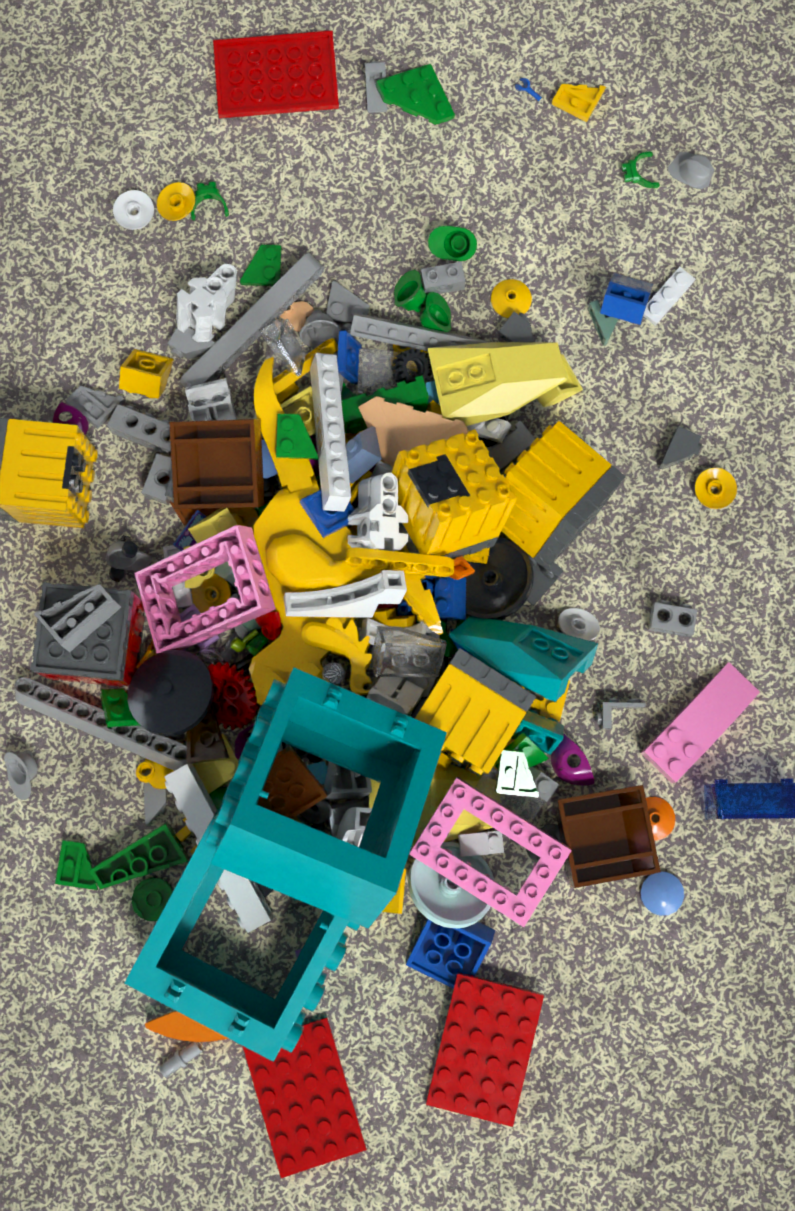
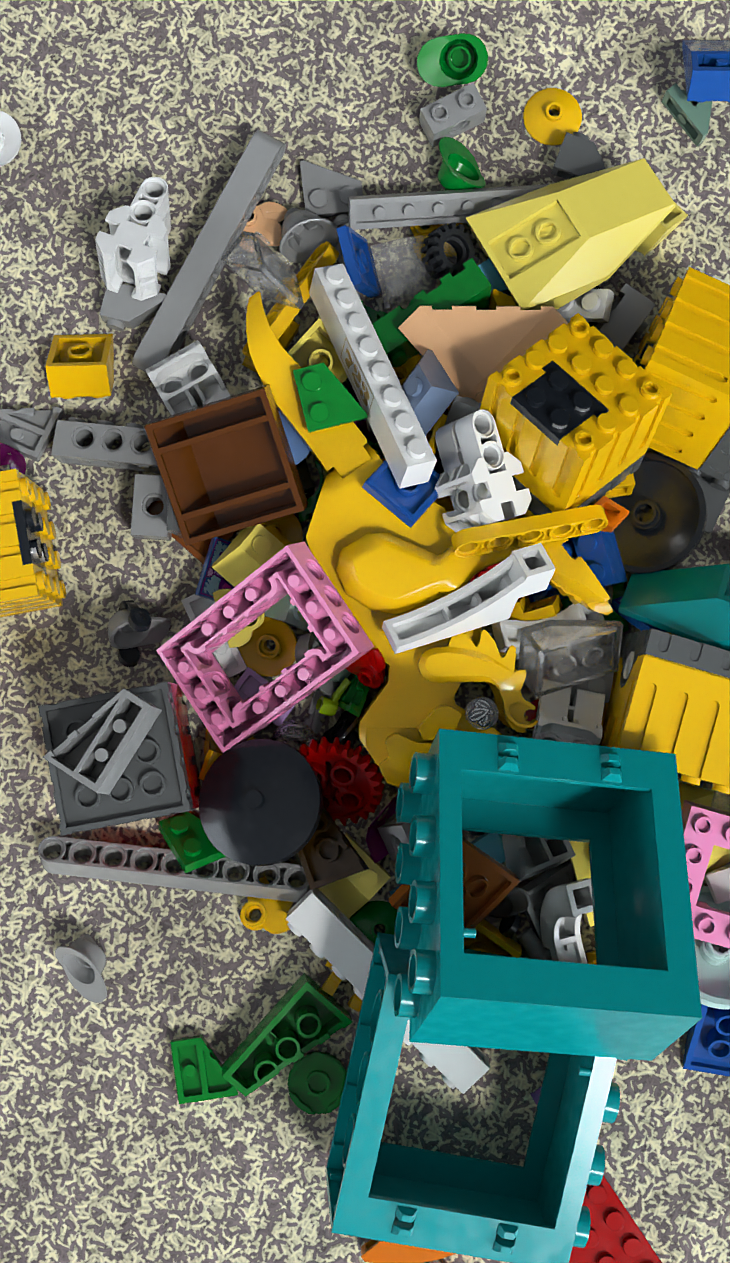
camera: 20 degrees left, 5 degrees up
light grey slope [144,783,167,826] -> none
yellow dish [157,182,195,221] -> none
green helmet [191,182,229,221] -> none
green wing [240,245,282,286] -> none
green piece [394,270,426,312] -> none

